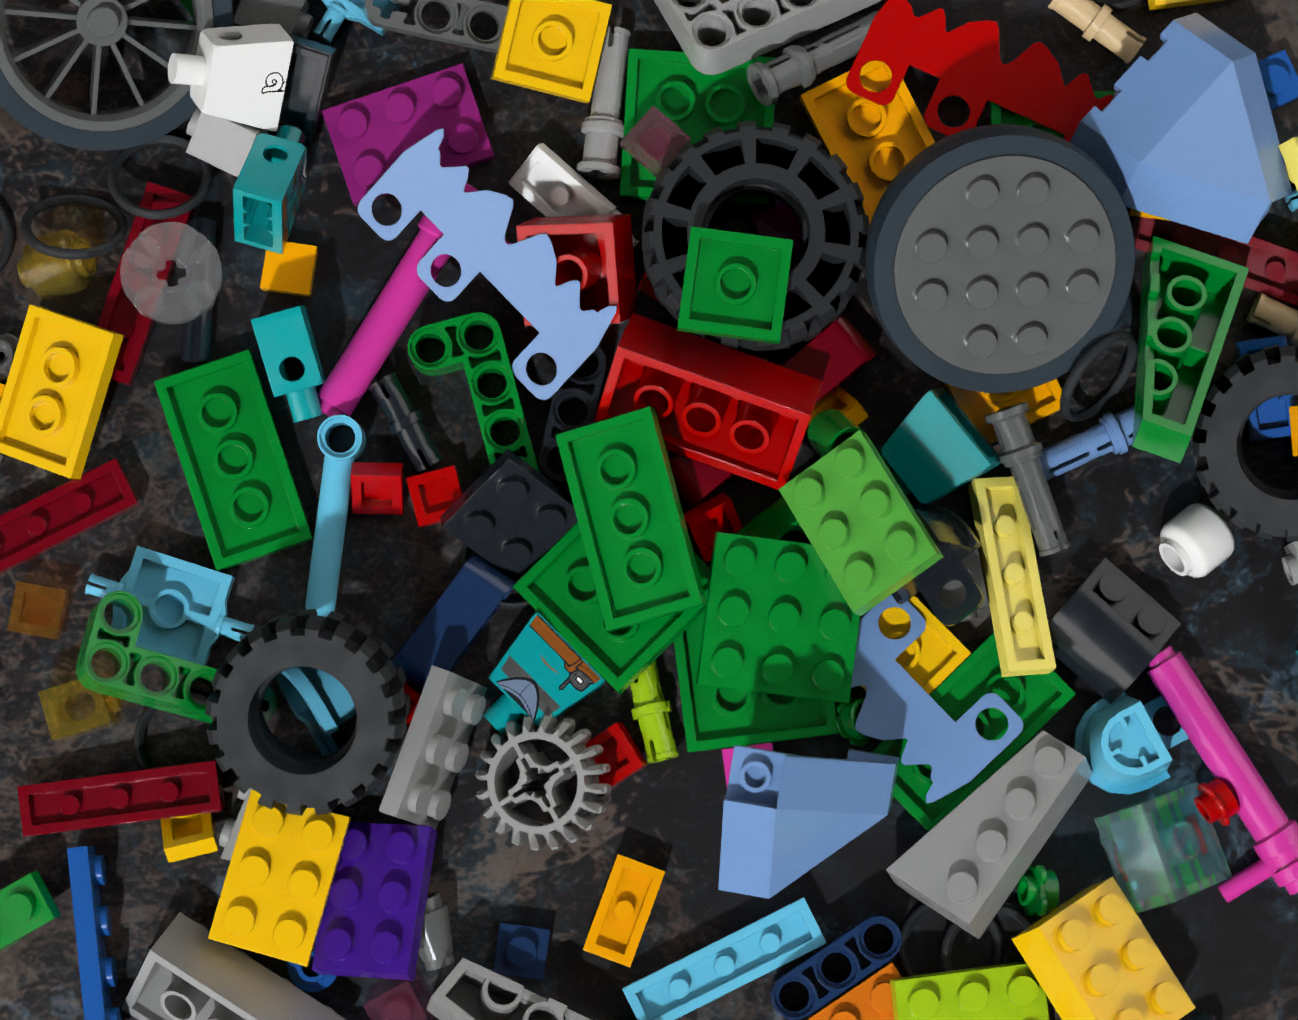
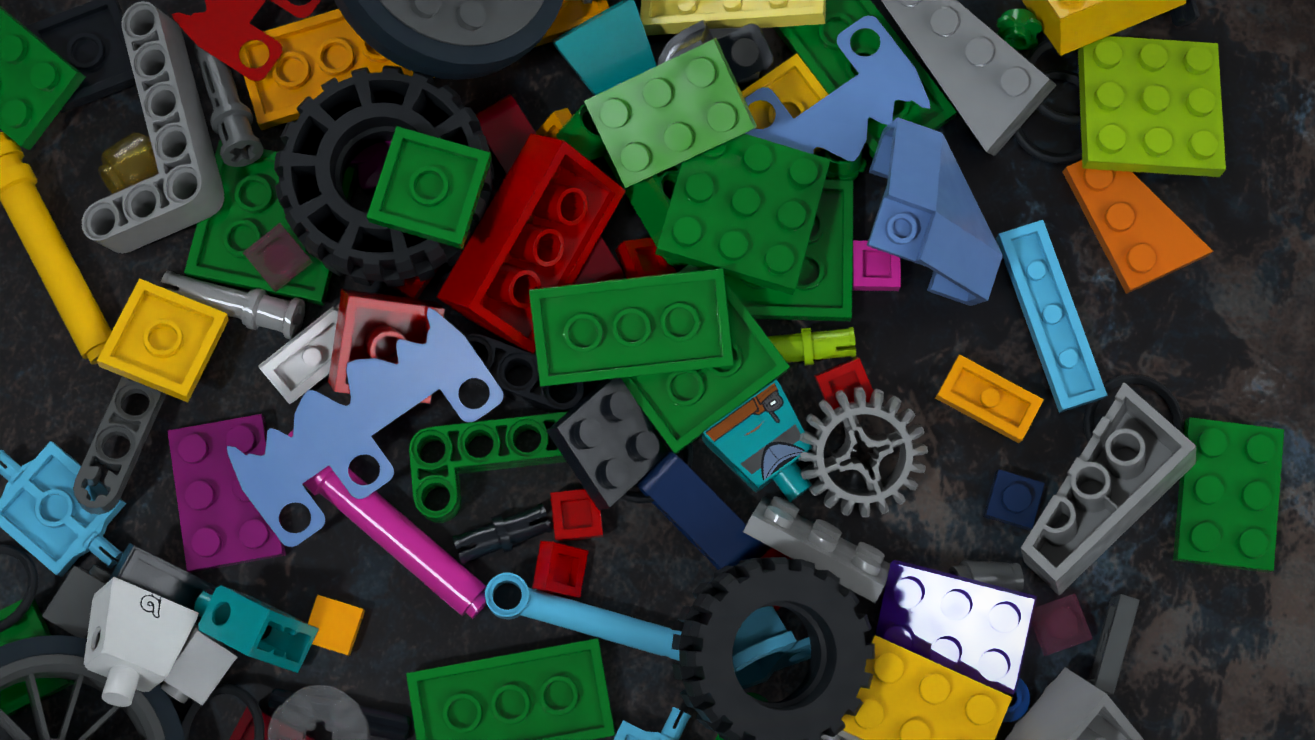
camera: 80 degrees left, 5 degrees down
teal torso [251,305,326,423] -> none
dark blue beam [770,915,902,1020] -> none

